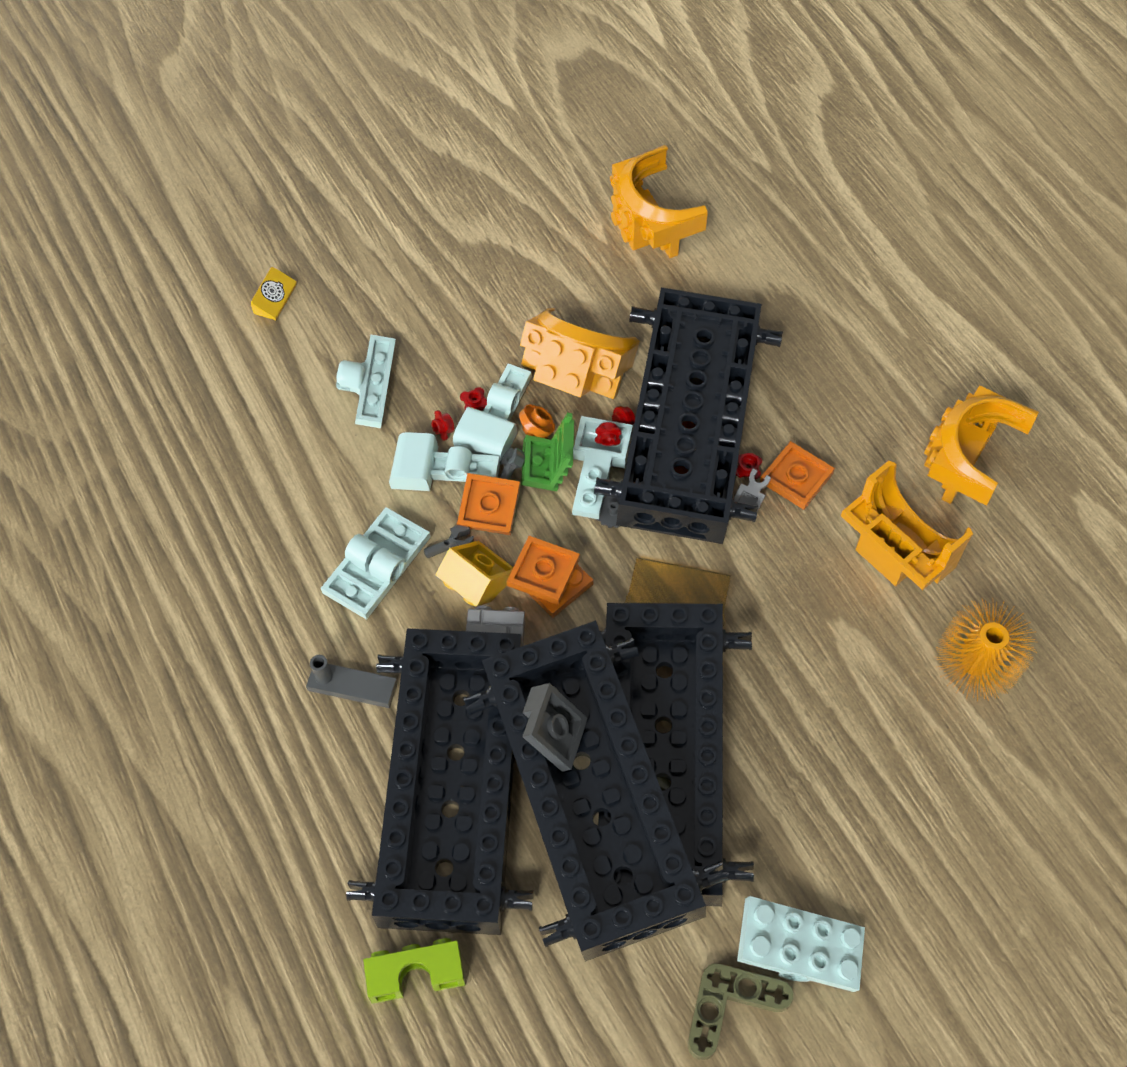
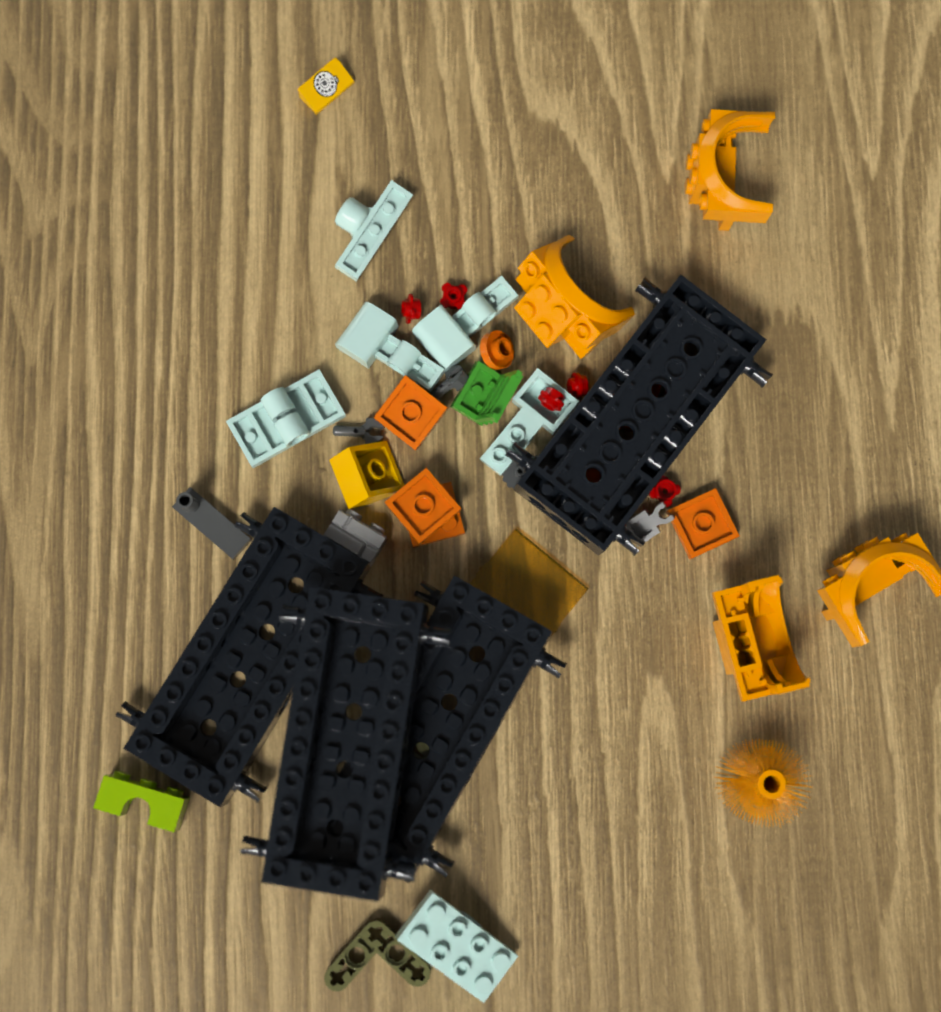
camera: 20 degrees right, 20 degrees up
dark grey plate [523,683,588,771] -> none

